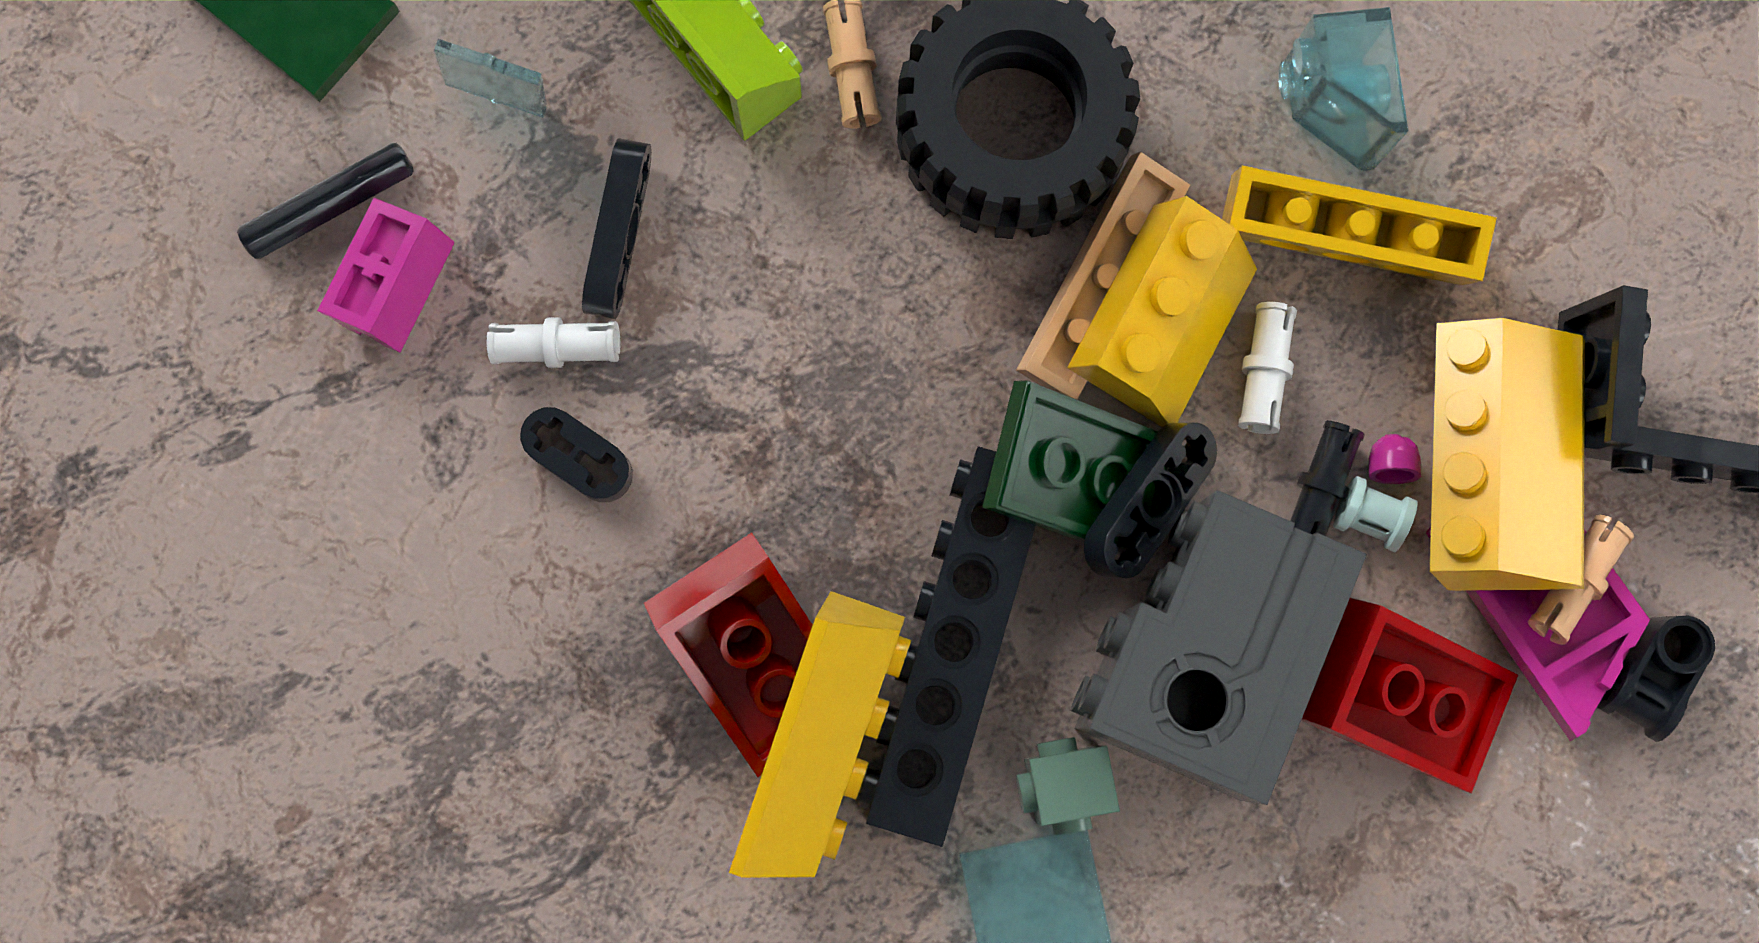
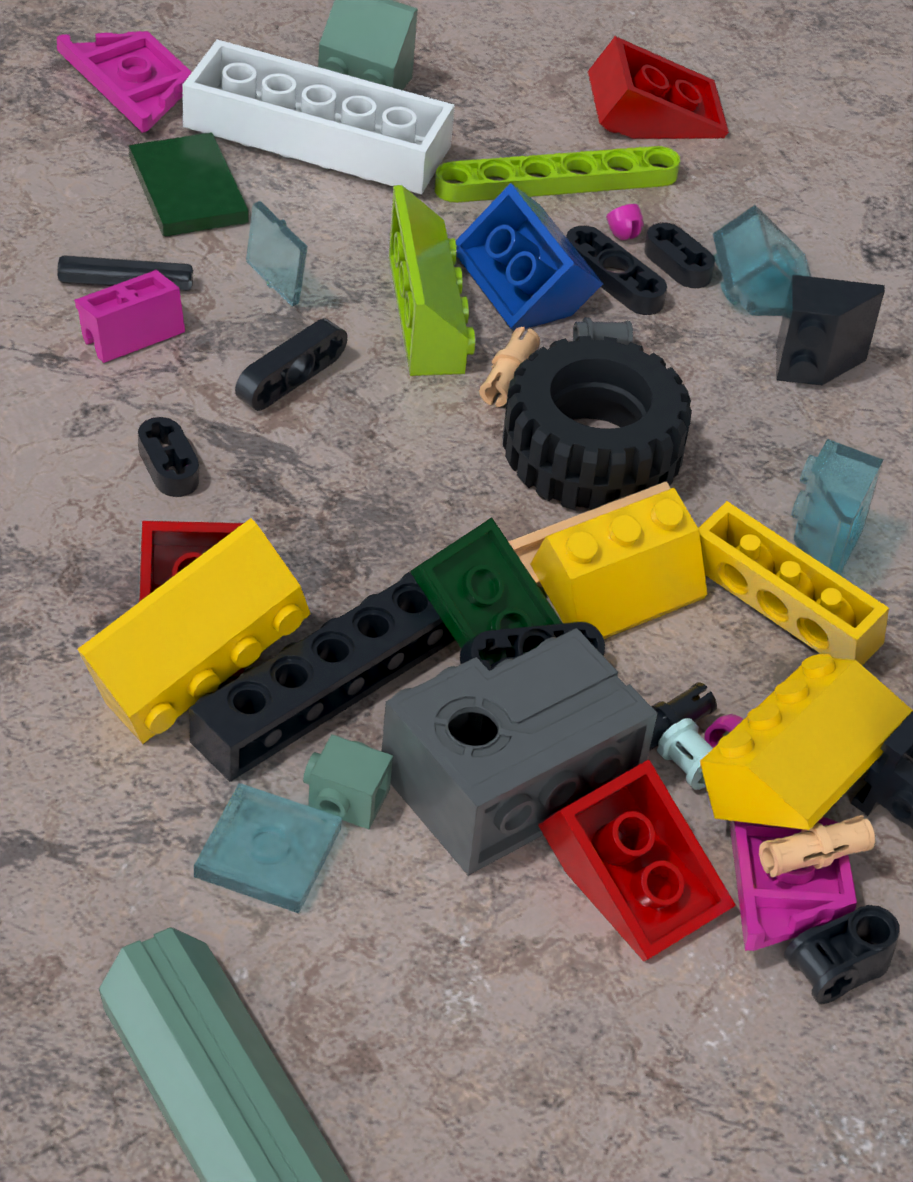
camera: 30 degrees right, 35 degrees down
white pin [487,317,620,368] -> none
white pin [1238,302,1297,434] -> none

